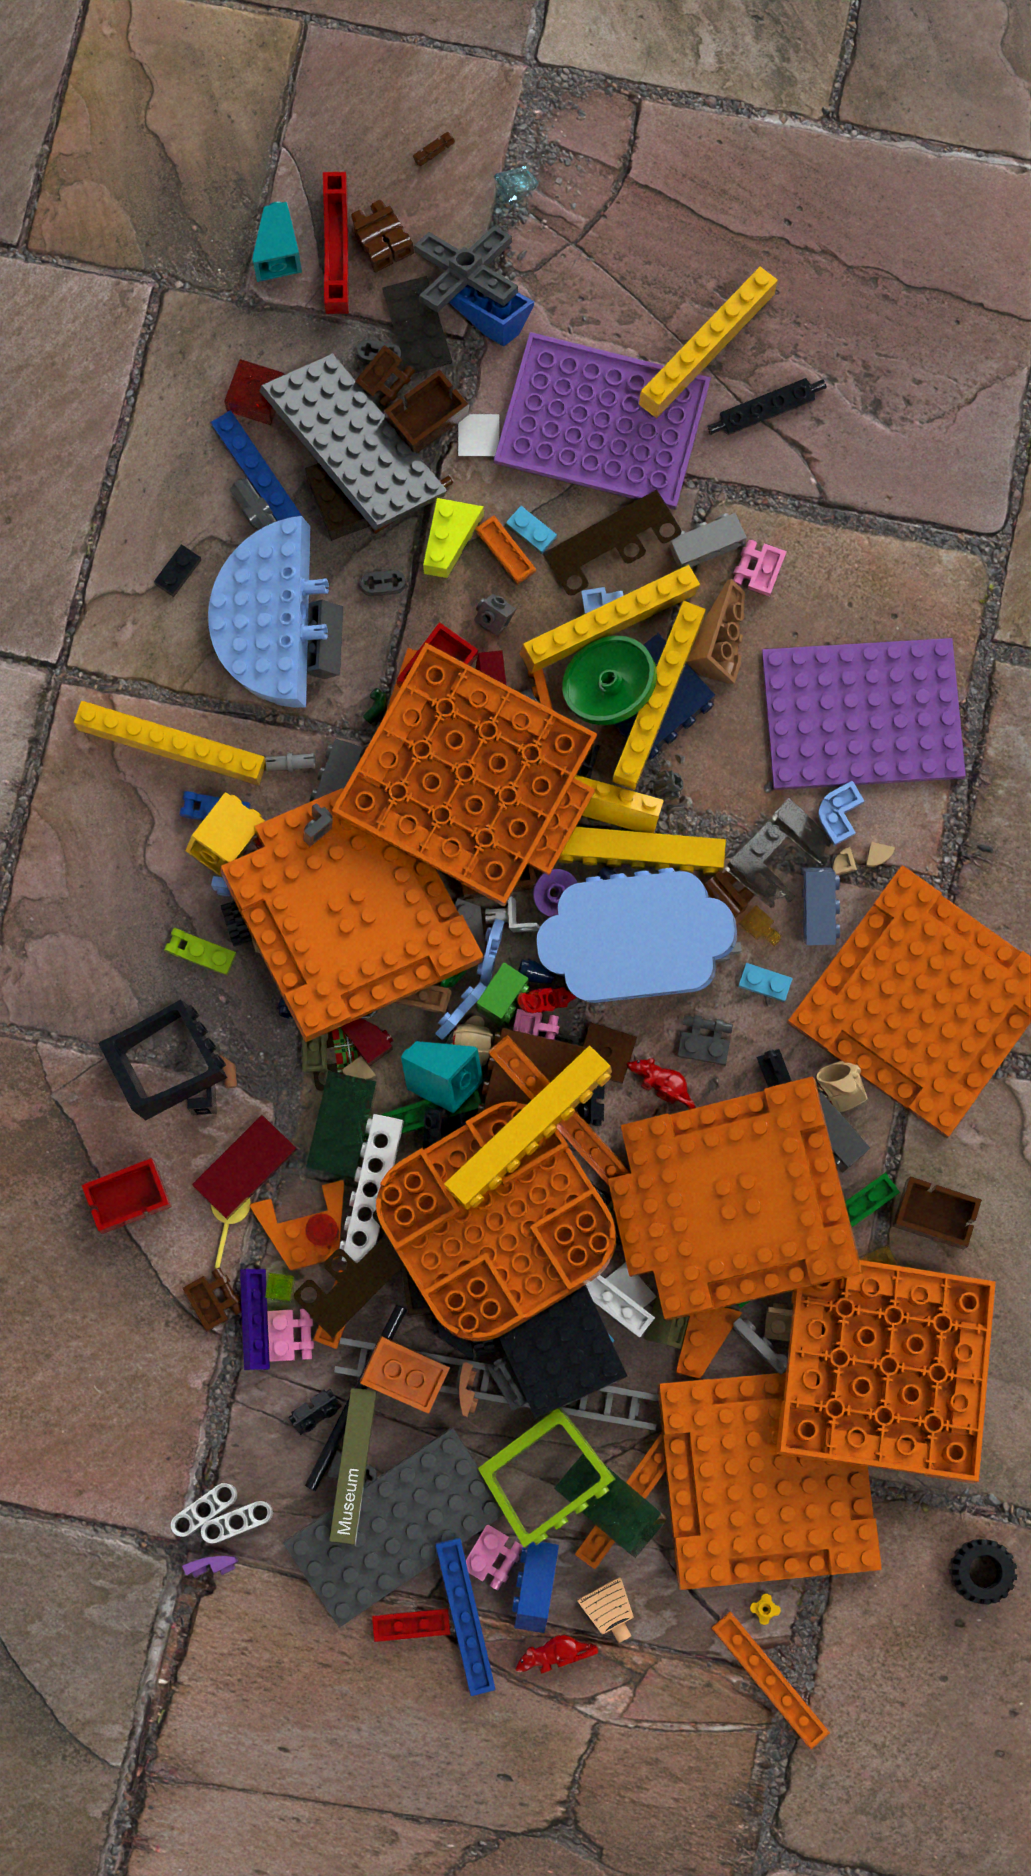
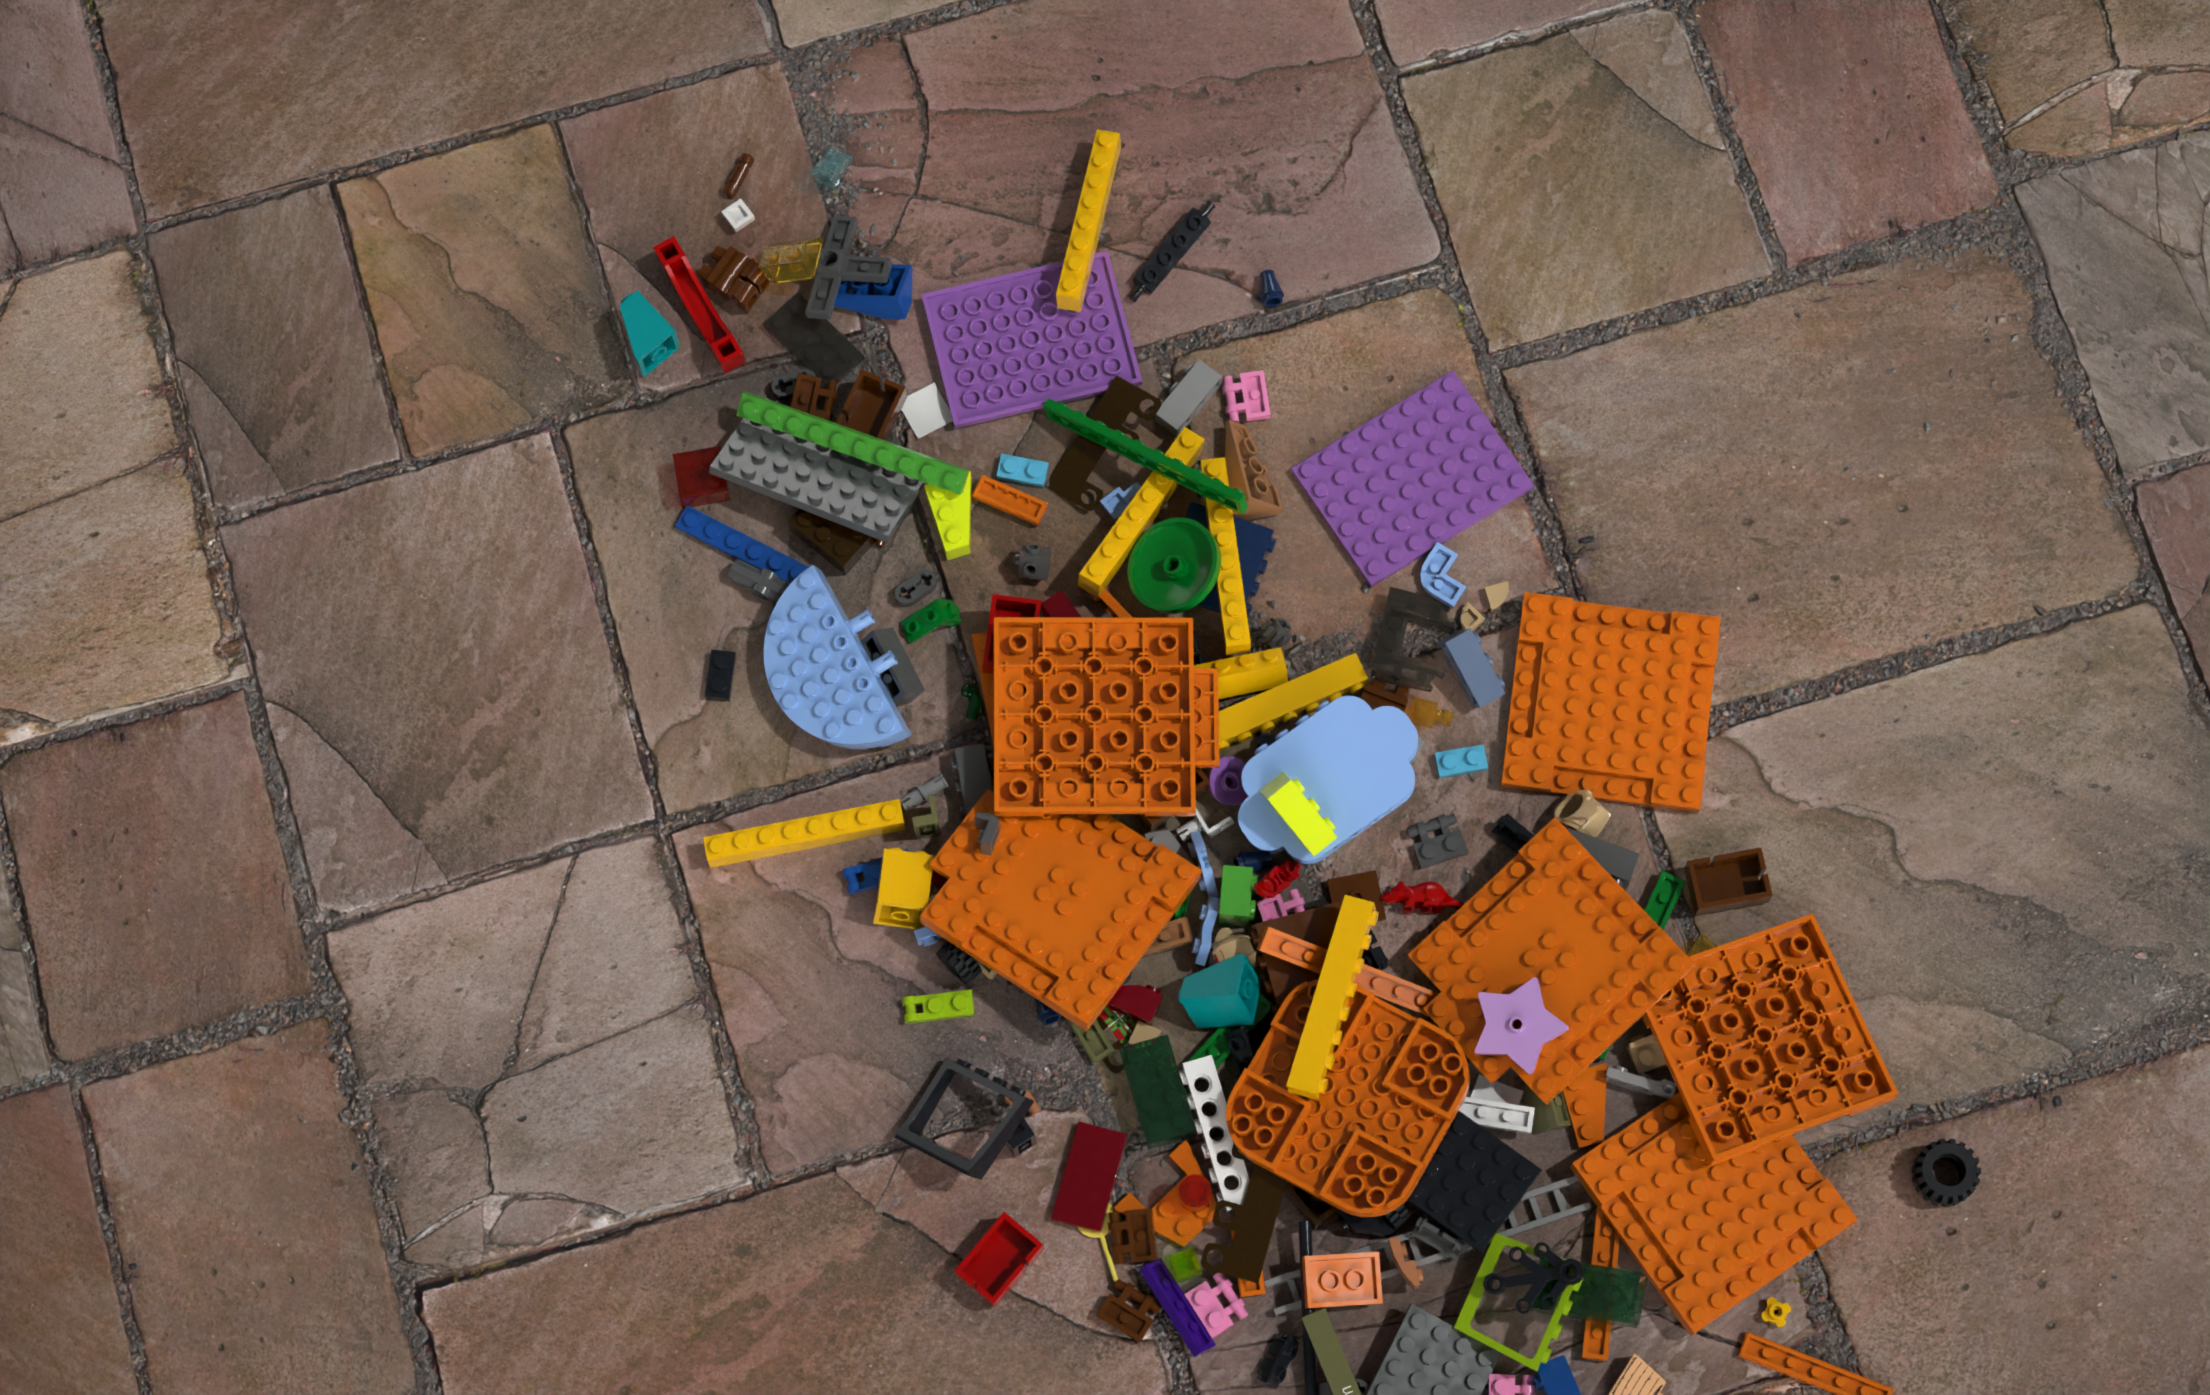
camera: 25 degrees left, 5 degrees down
none -> white plate [721,199,755,233]
none -> bright green plate [736,391,969,495]
none -> clear yellow slope [759,237,823,284]
none -> green bracket [901,599,962,643]
none -> olive panel [912,794,941,839]
none -> green plate [1043,398,1248,515]
none -> reddish brown plate [1108,1208,1158,1264]
none -> neon yellow wedge [1259,772,1337,856]
none -> dark blue cone [1260,270,1284,307]
none -> lavender plate [1474,977,1569,1075]
none -> black plant [1483,1242,1584,1315]

